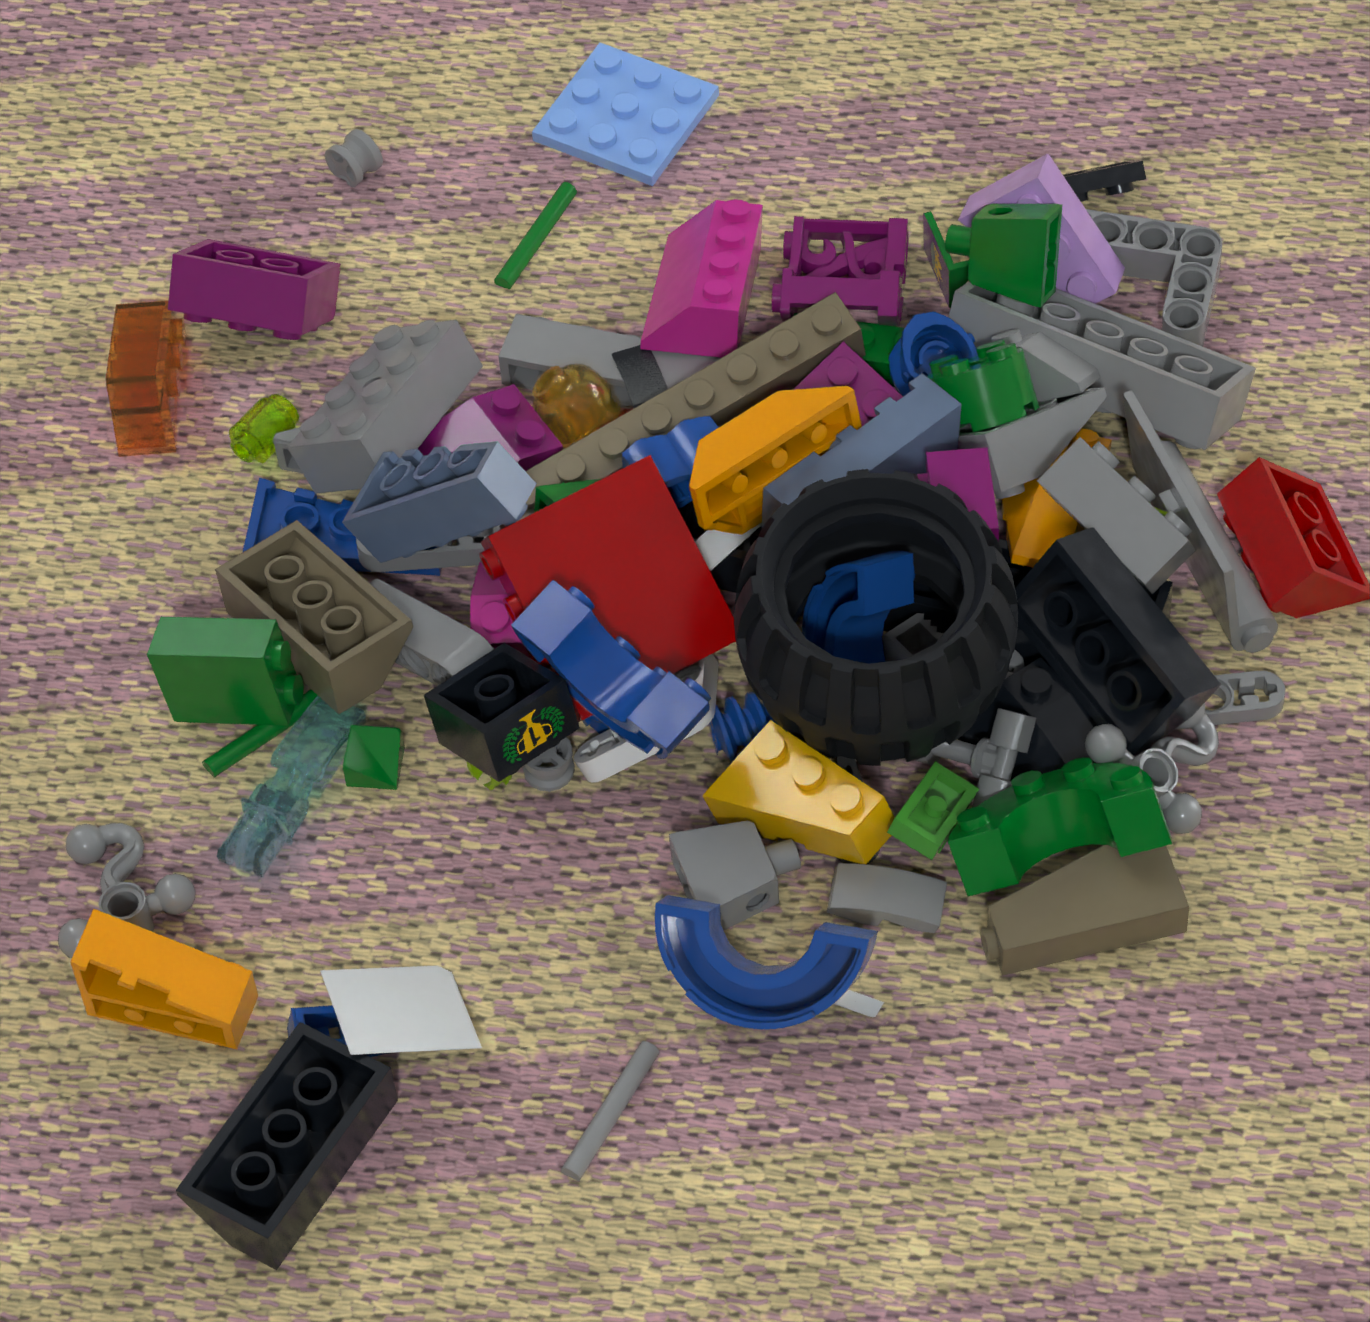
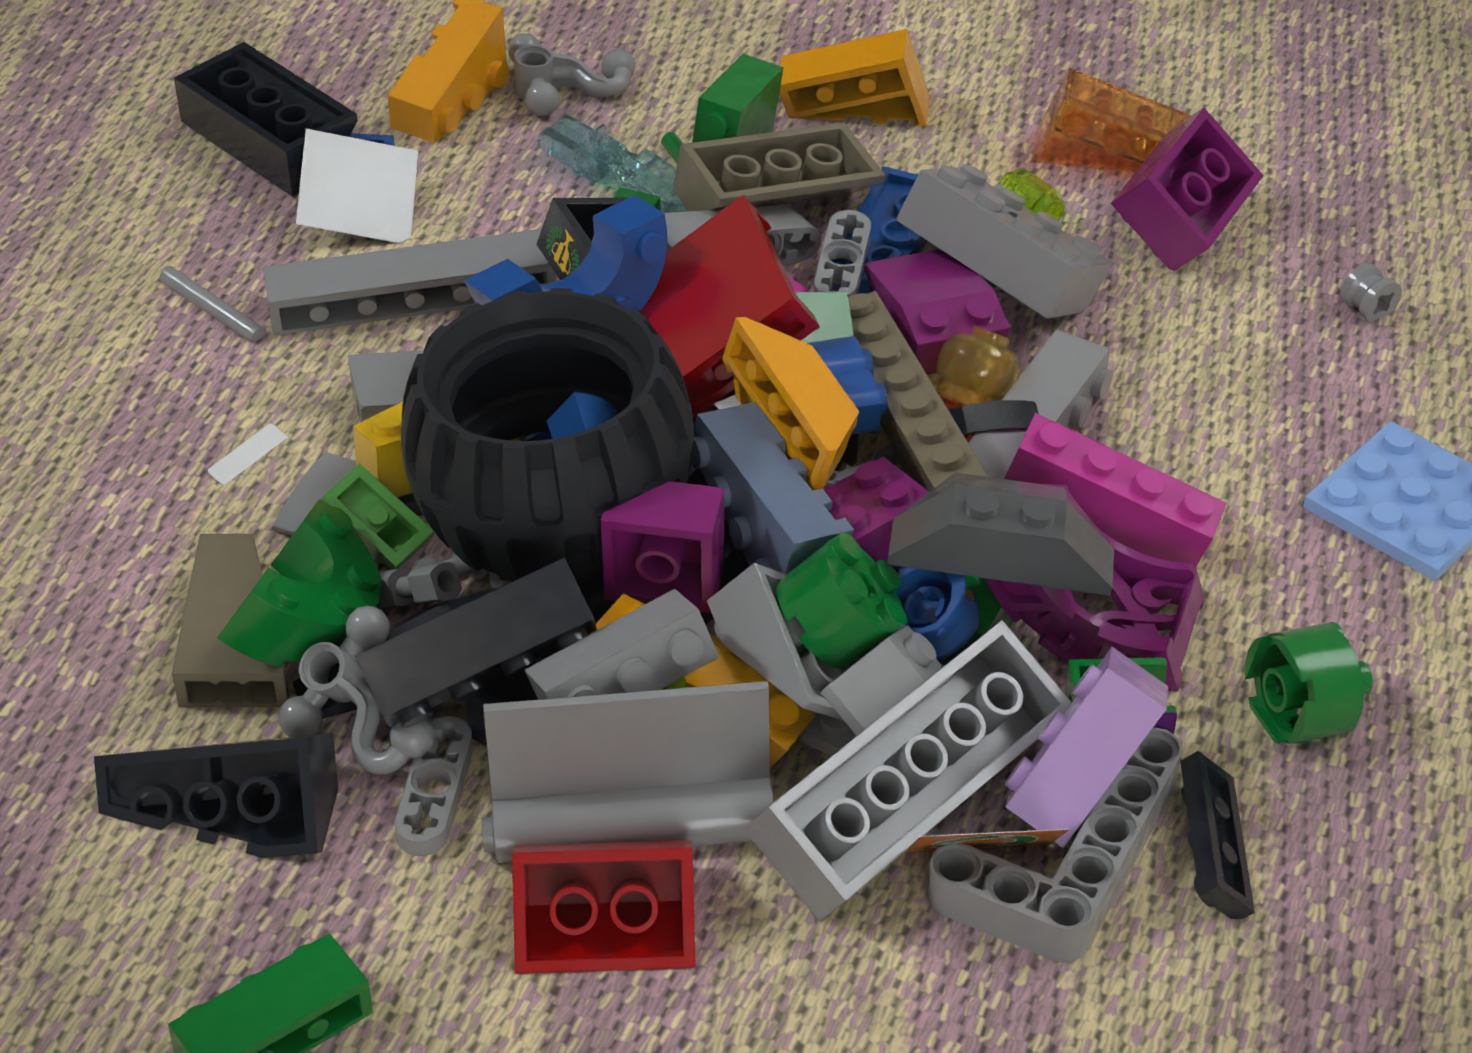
camera: 100 degrees right, 10 degrees down
sand blue wedge [342,441,537,563] -> none
green bar [494,182,577,290] -> none
blue brick [655,895,878,1029] -> none
green torso [945,204,1062,307] -> none
none -> black wedge [94,733,338,858]
none -> light grey brick [263,229,556,336]
none -> light orange wedge [779,29,930,126]
none -> dark grey wedge [887,472,1114,596]
none -> orange sticker [905,829,1070,853]
none -> green brick [1245,622,1373,744]

